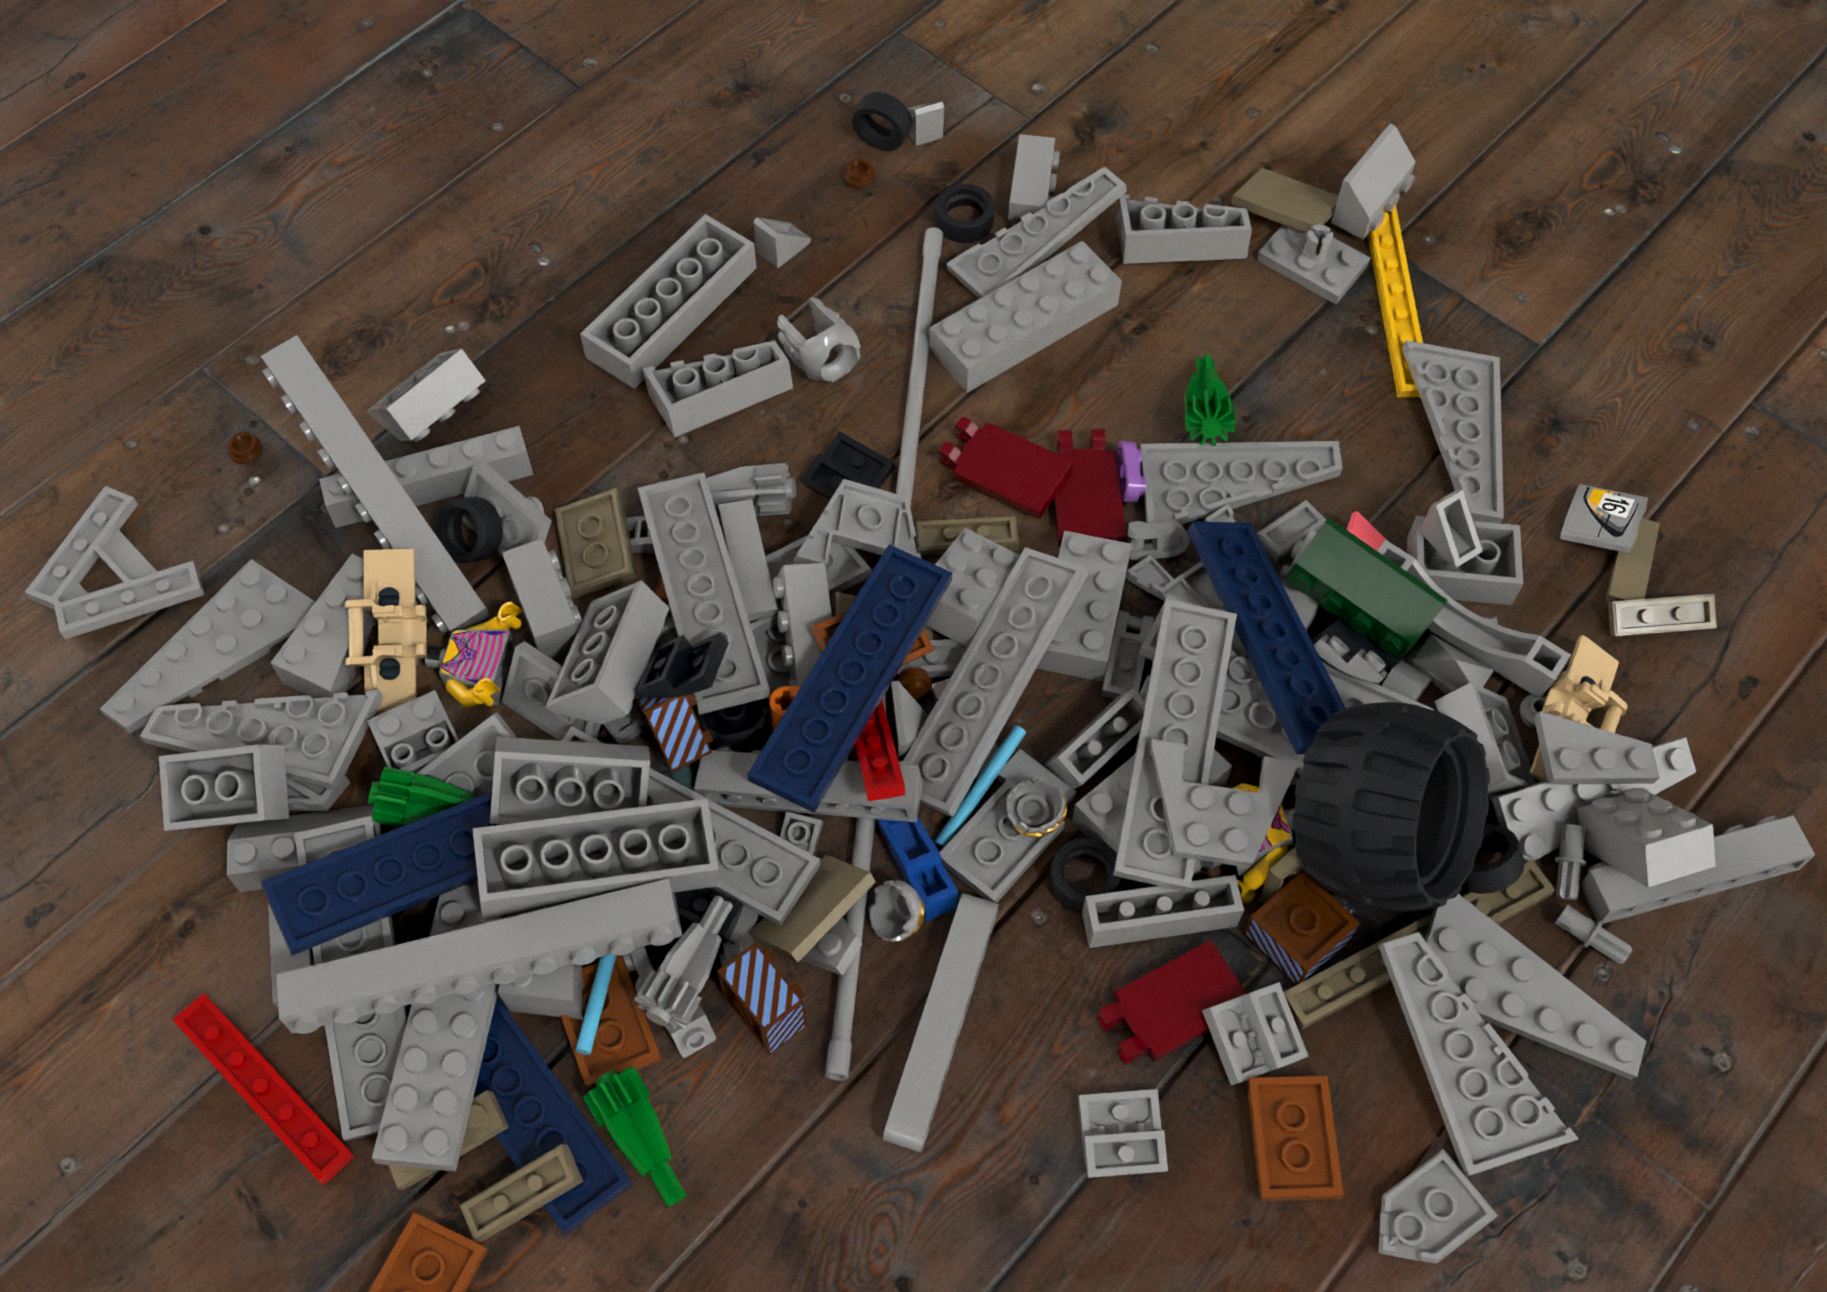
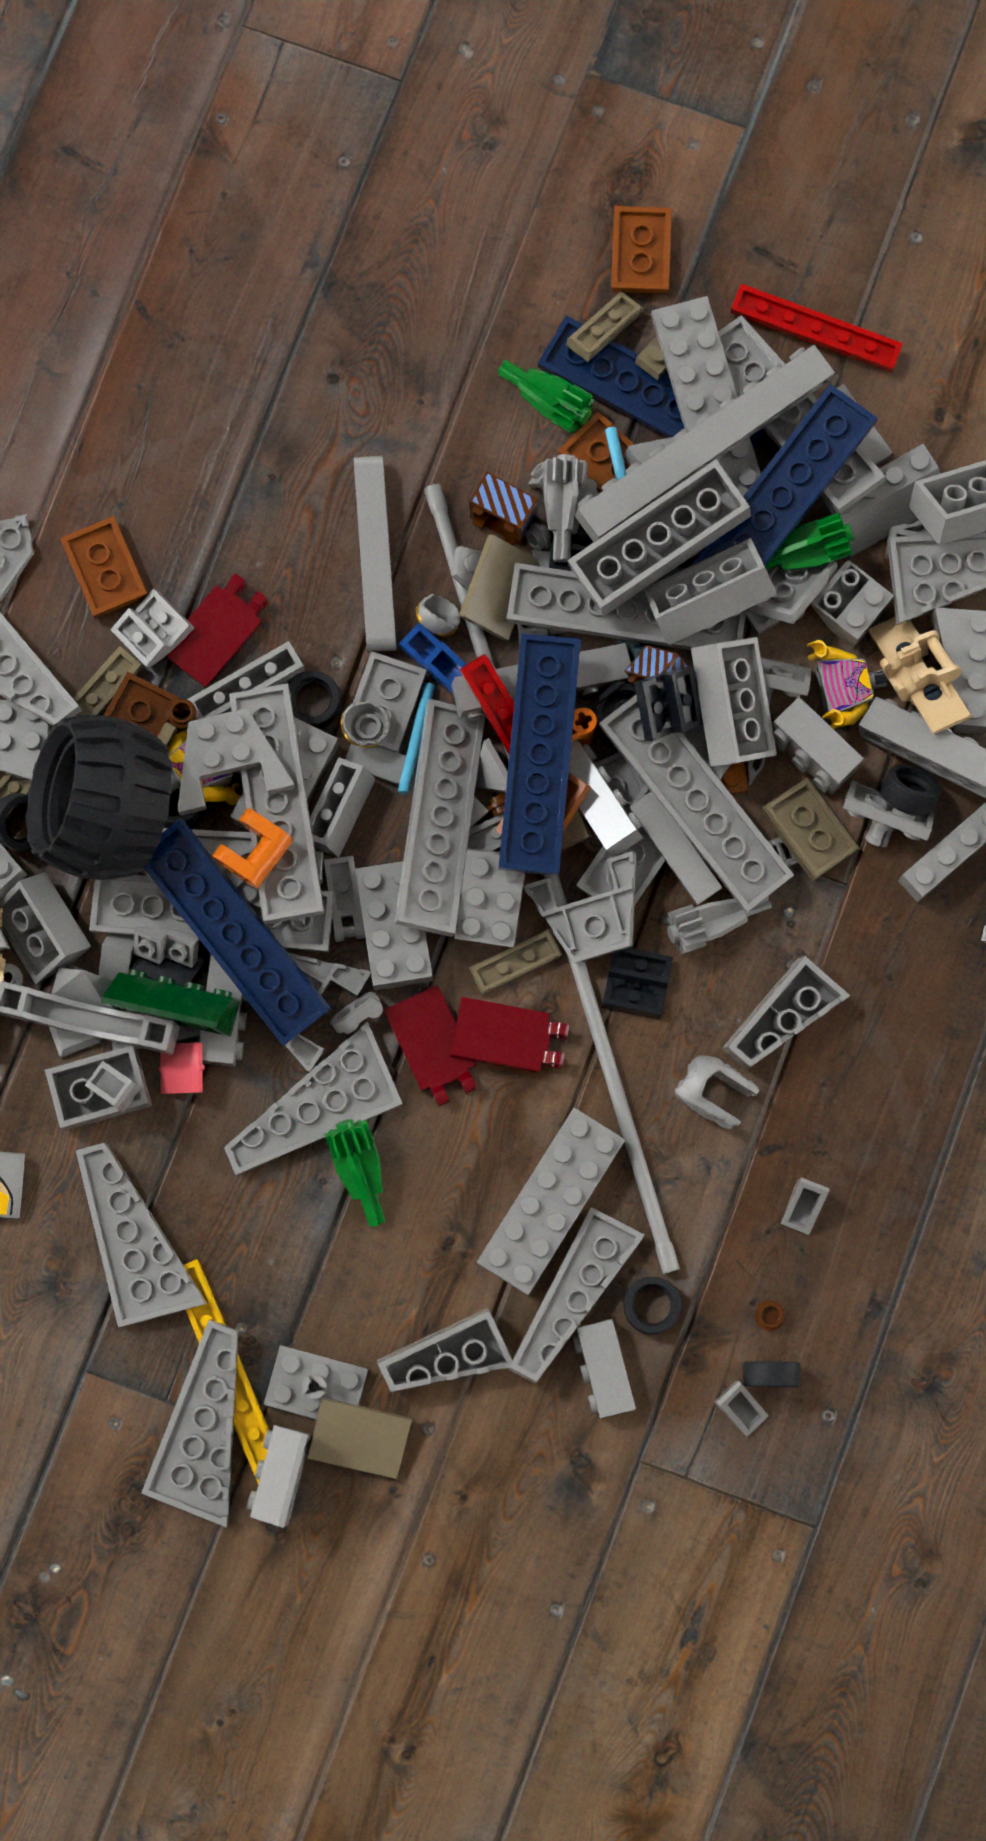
camera: 160 degrees right, 20 degrees up
light grey brick [580,214,757,389] -> none
light grey slope [1077,1089,1168,1178] -> none
medium lavender plate [1116,441,1146,502] -> none
light grey tile [1256,500,1326,562] -> none
none -> light grey wing [141,1319,239,1528]
none -> reddish brown cone [167,699,197,731]
none -> orange connector [212,808,294,889]

